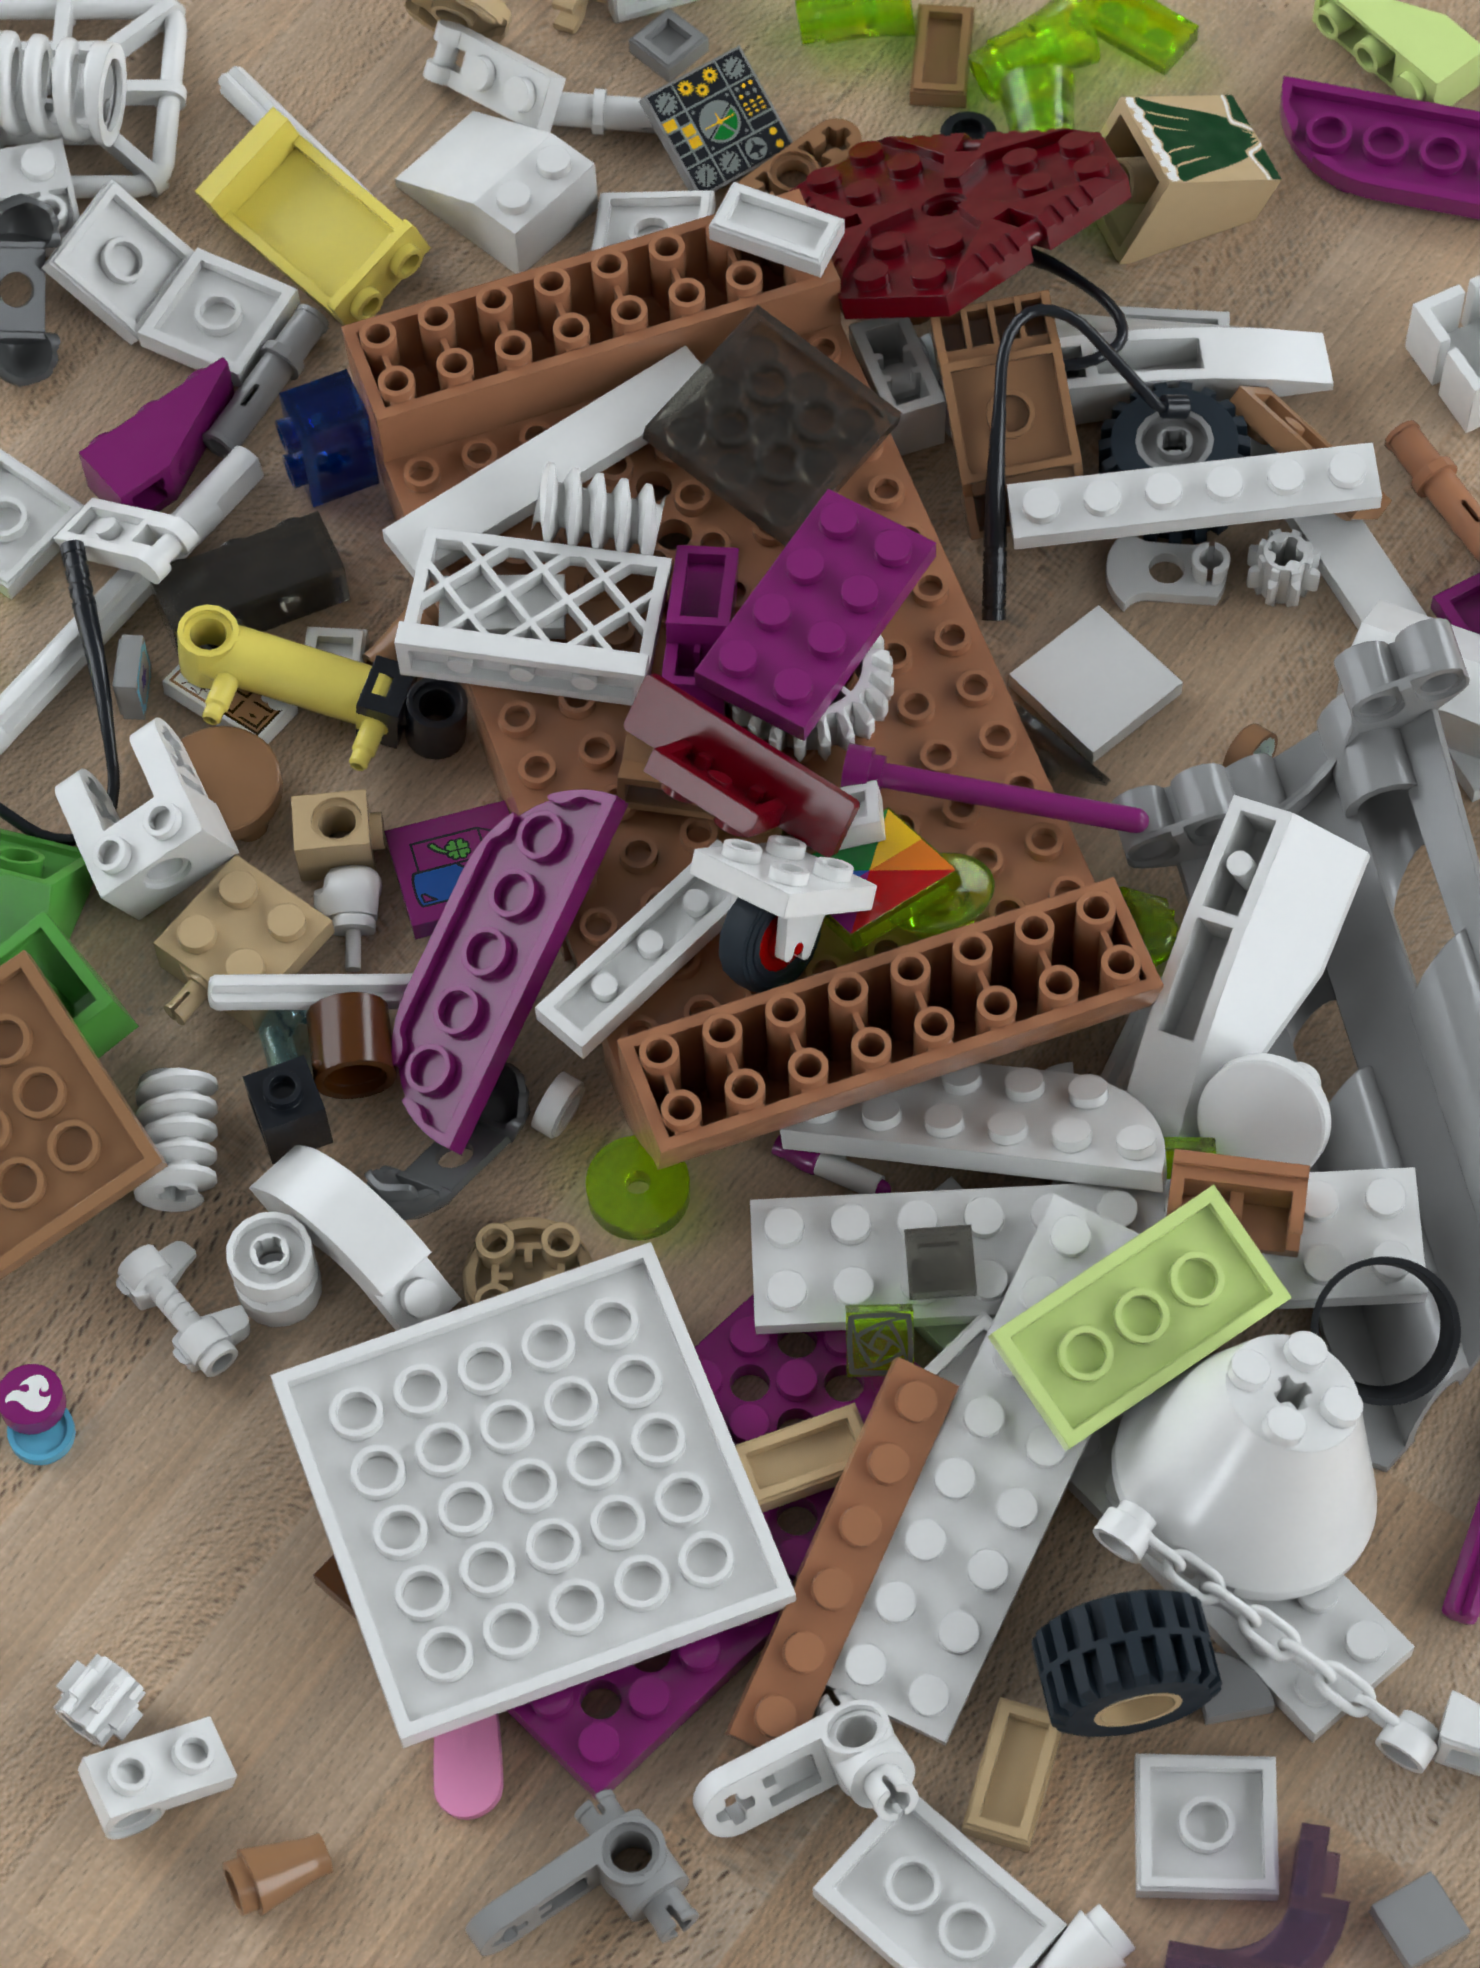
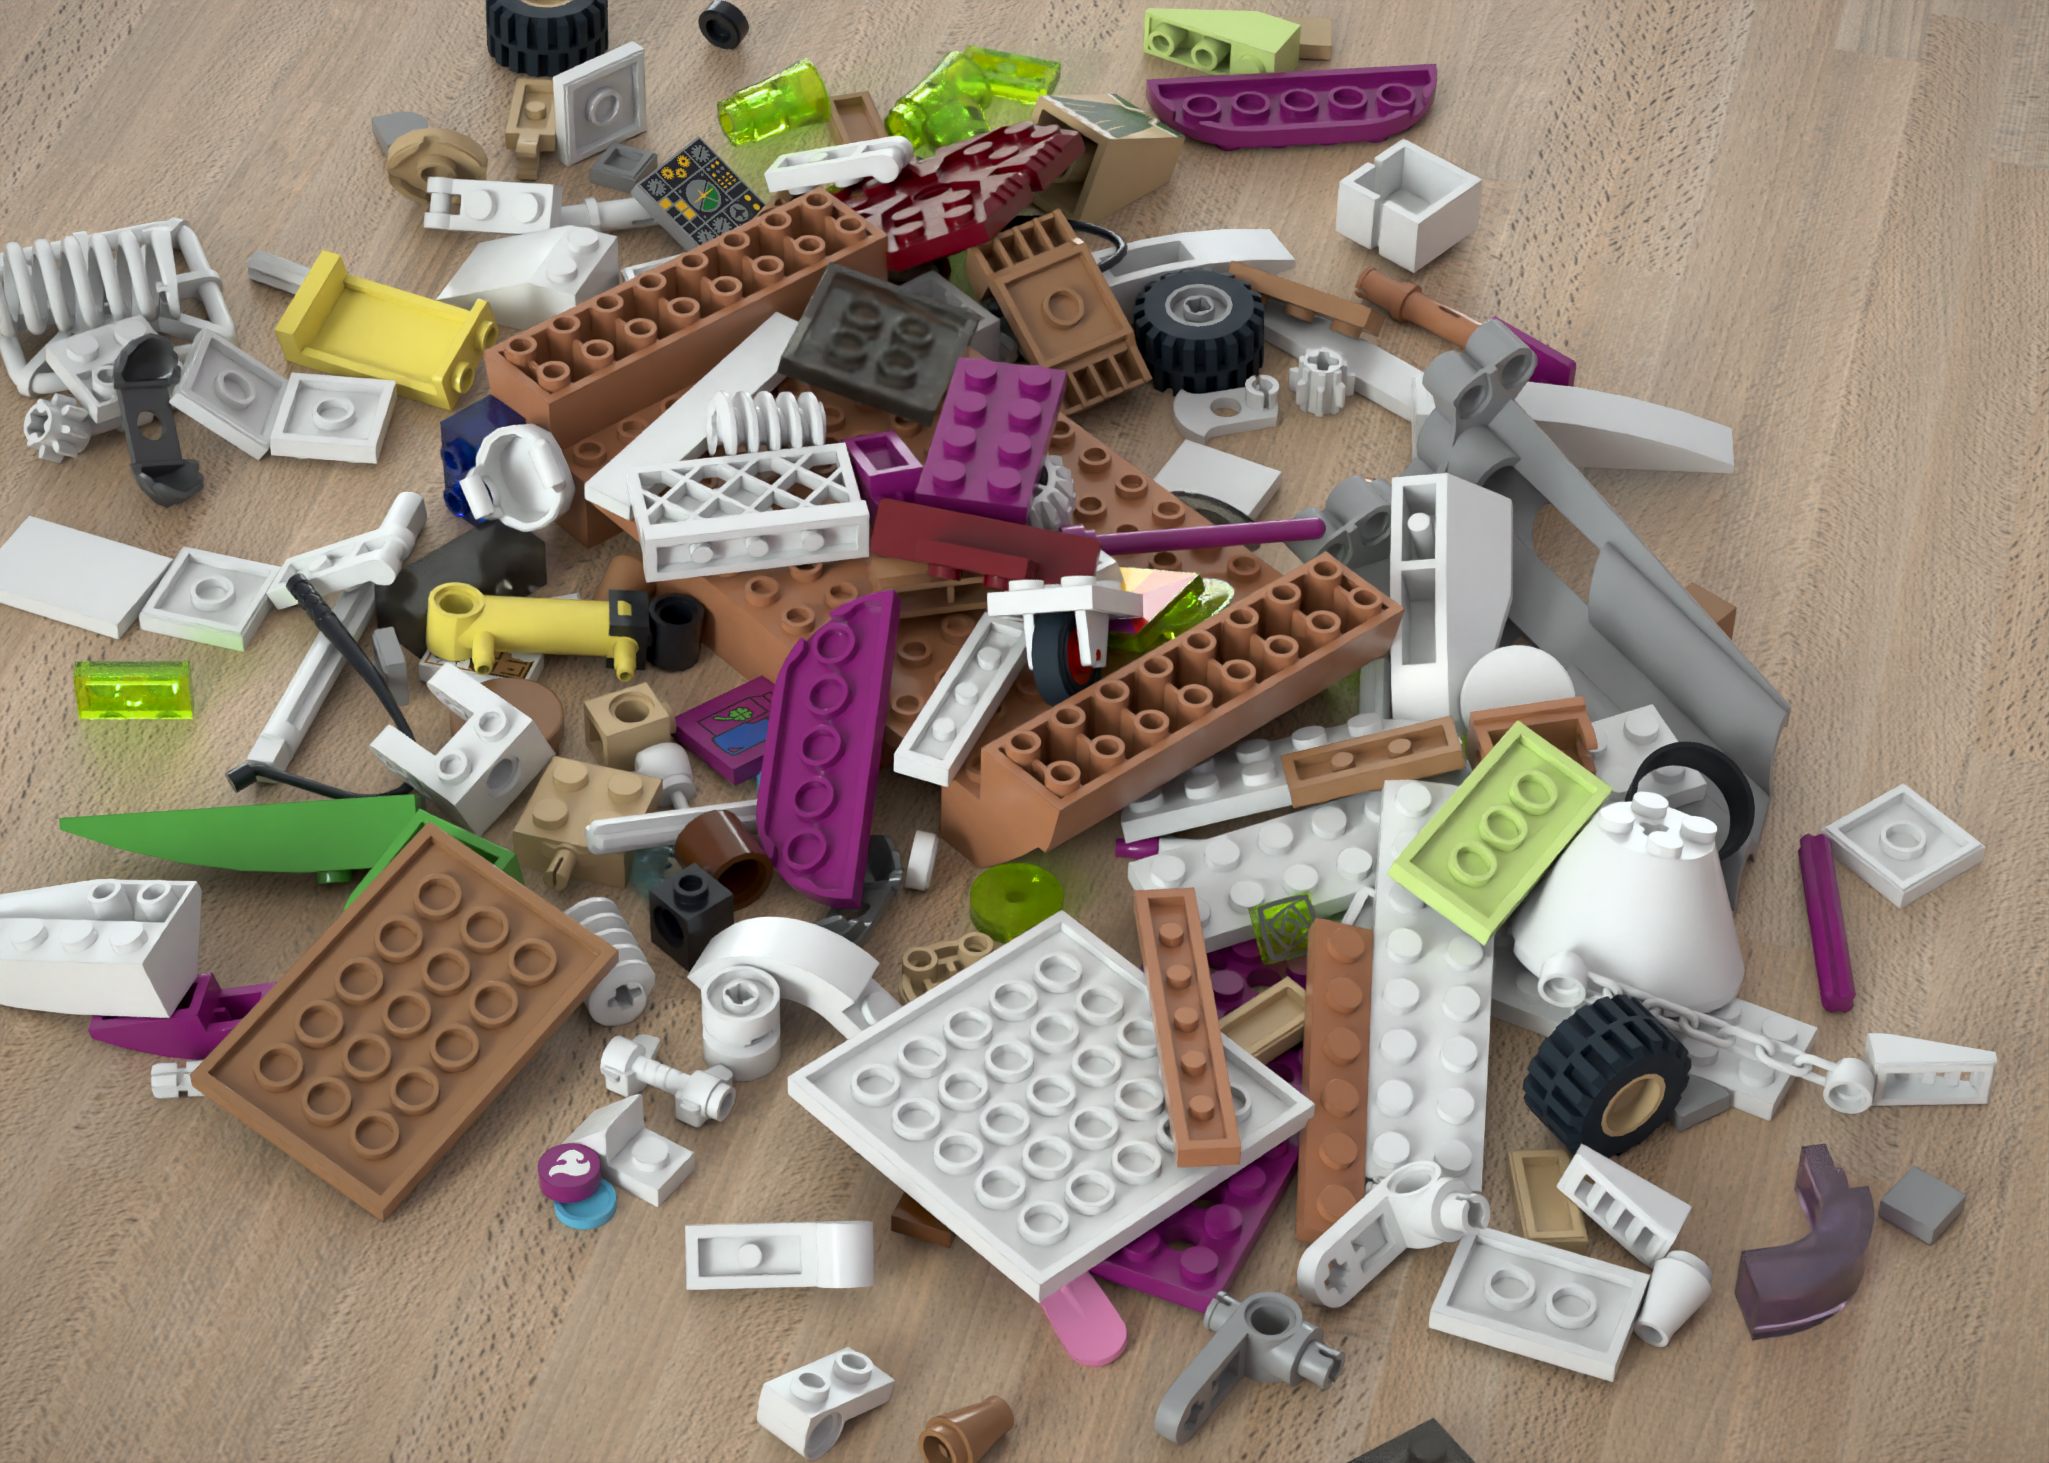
camera: 25 degrees left, 20 degrees down
white gear [53,1654,146,1748] -> none
magenta slope [78,357,235,512] -> none
light grey pin [202,304,329,459] -> none
white tile [709,182,845,278] -> none
clear smoke tile [904,1224,977,1301] -> none
black piece [982,304,1191,621] -> none
white plate [1007,442,1382,550] -> none
white tile [1134,1753,1279,1901] -> none
none -> white piece [459,423,576,532]
none -> white slope [562,1094,695,1207]
none -> white plate [685,1221,875,1290]
none -> white plate [764,136,914,195]
none -> nougat plate [1134,887,1241,1168]
none -> medium nougat plate [1280,715,1466,808]
none -> white slope [1556,1144,1692,1269]

